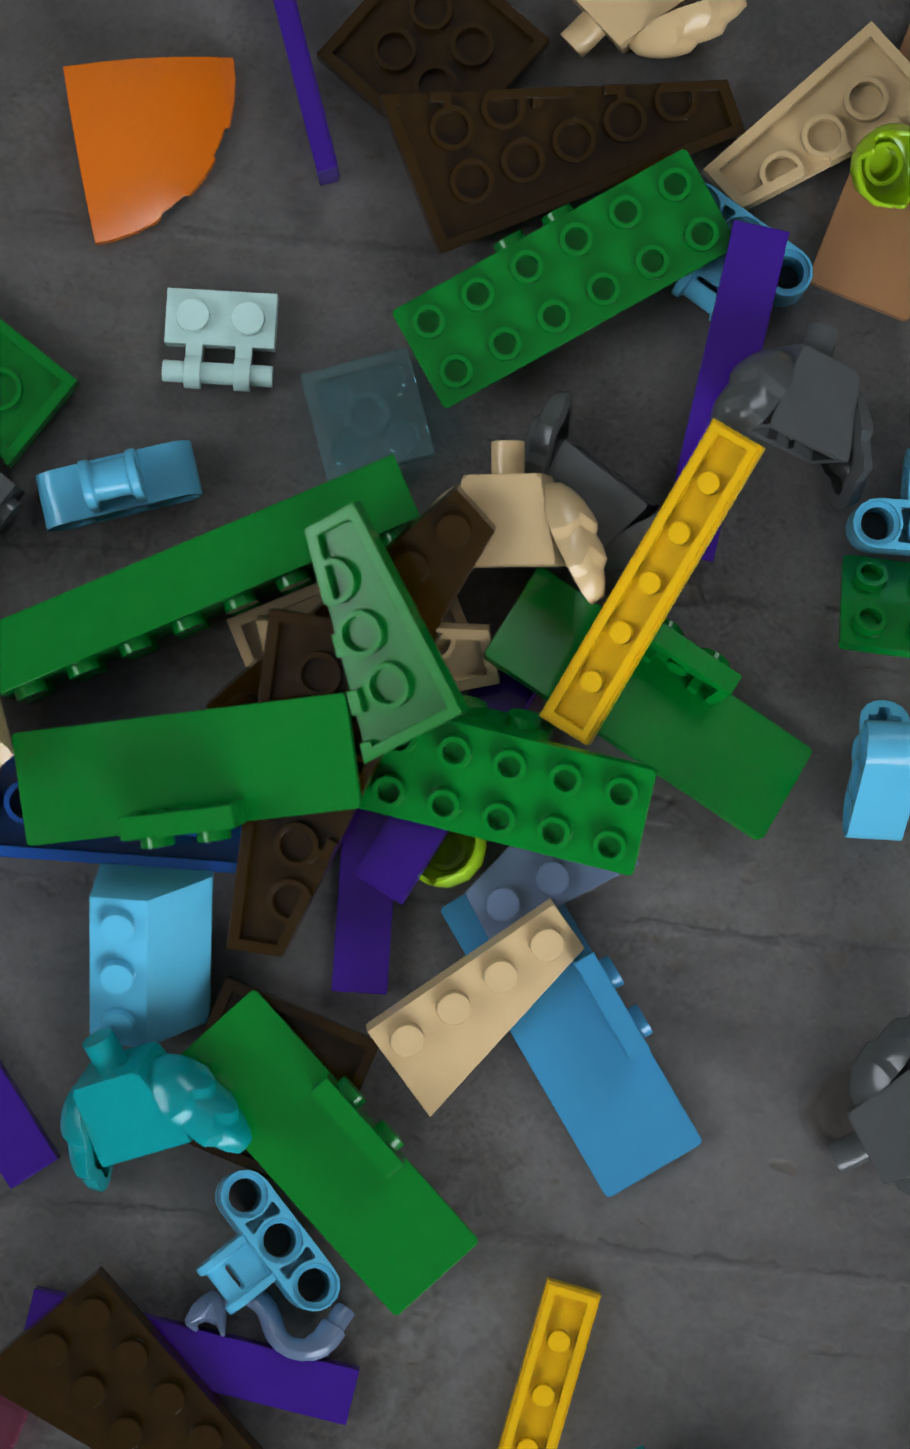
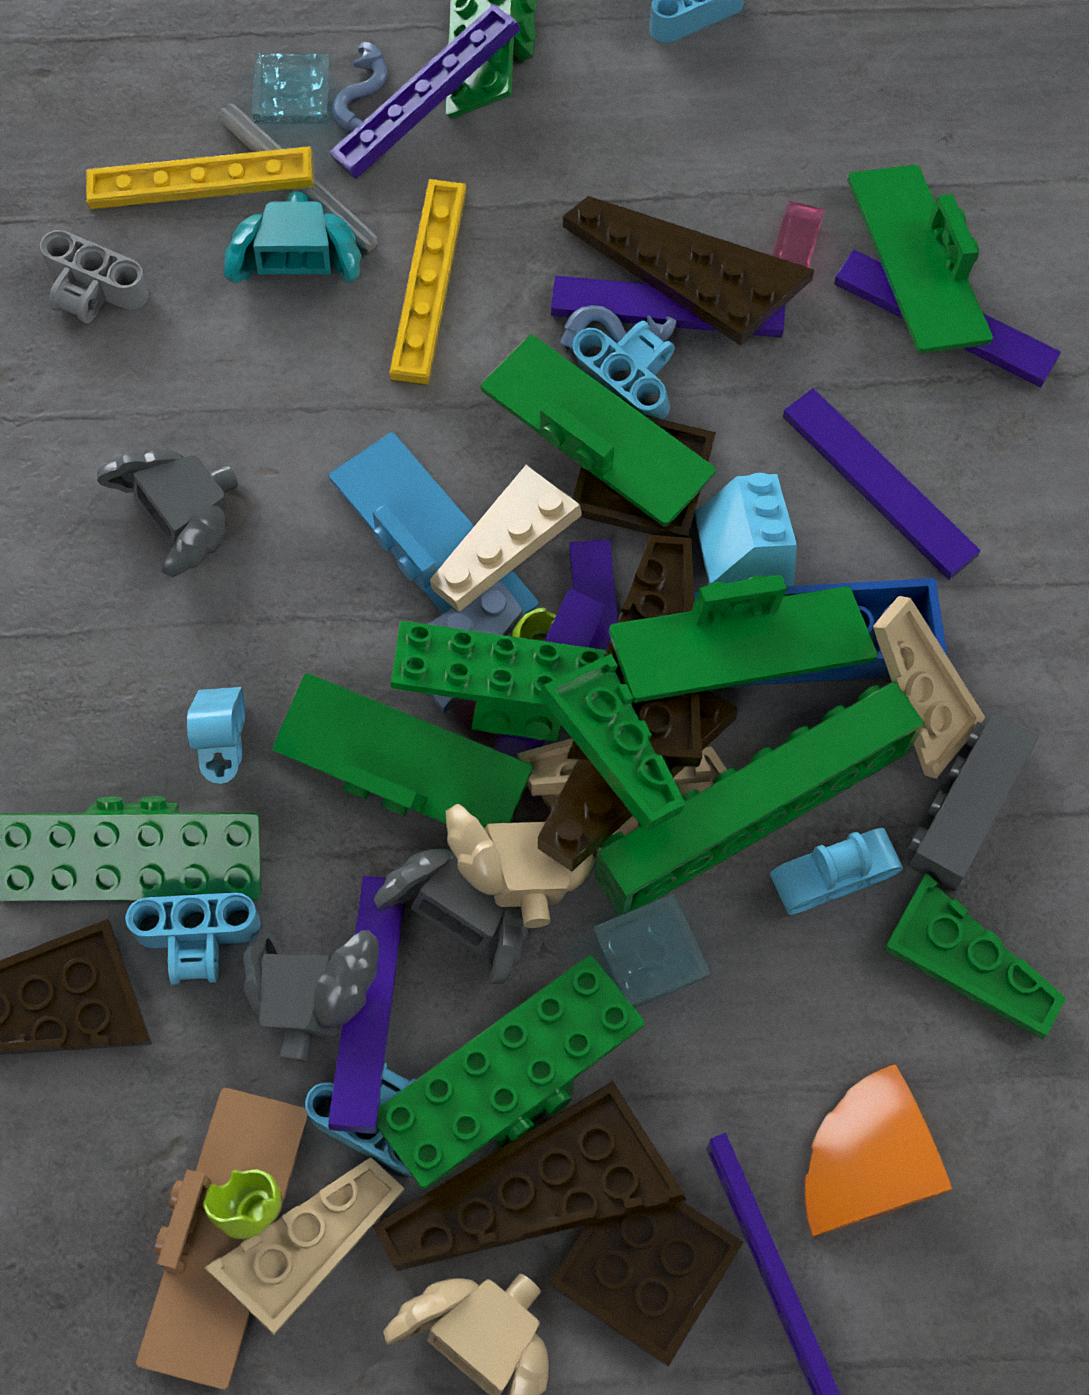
camera: 165 degrees right, 20 degrees down
teal torso [60,1027,252,1192] -> none
light aqua plate [162,288,279,392] -> none
yellow tile [539,418,766,745] -> none

